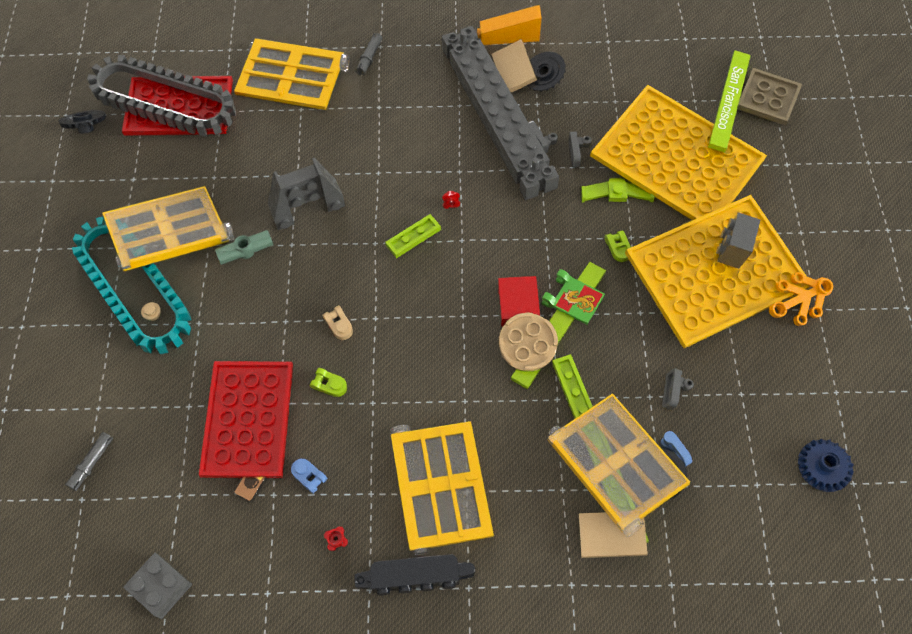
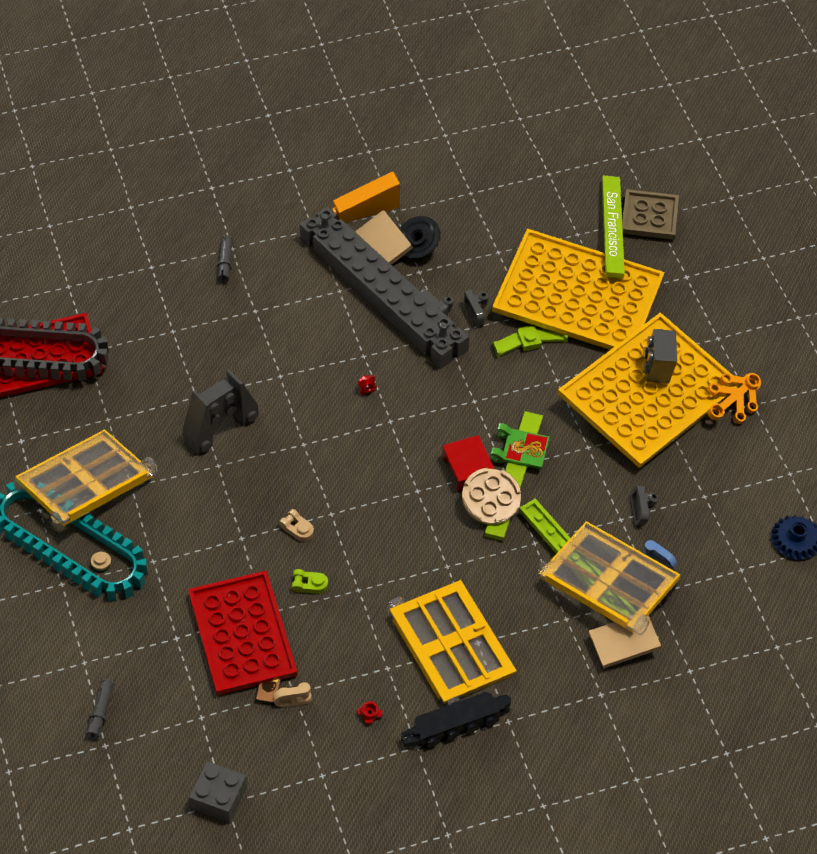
camera: 20 degrees left, 10 degrees down
sand green piece [215,230,273,265] -> none
yellow door [234,38,350,110] -> none
medium blue plate [291,459,328,494] -> none
lime plate [385,214,441,258] -> none
lime plate [605,230,631,262] -> none
none -> tan plate [274,682,312,707]

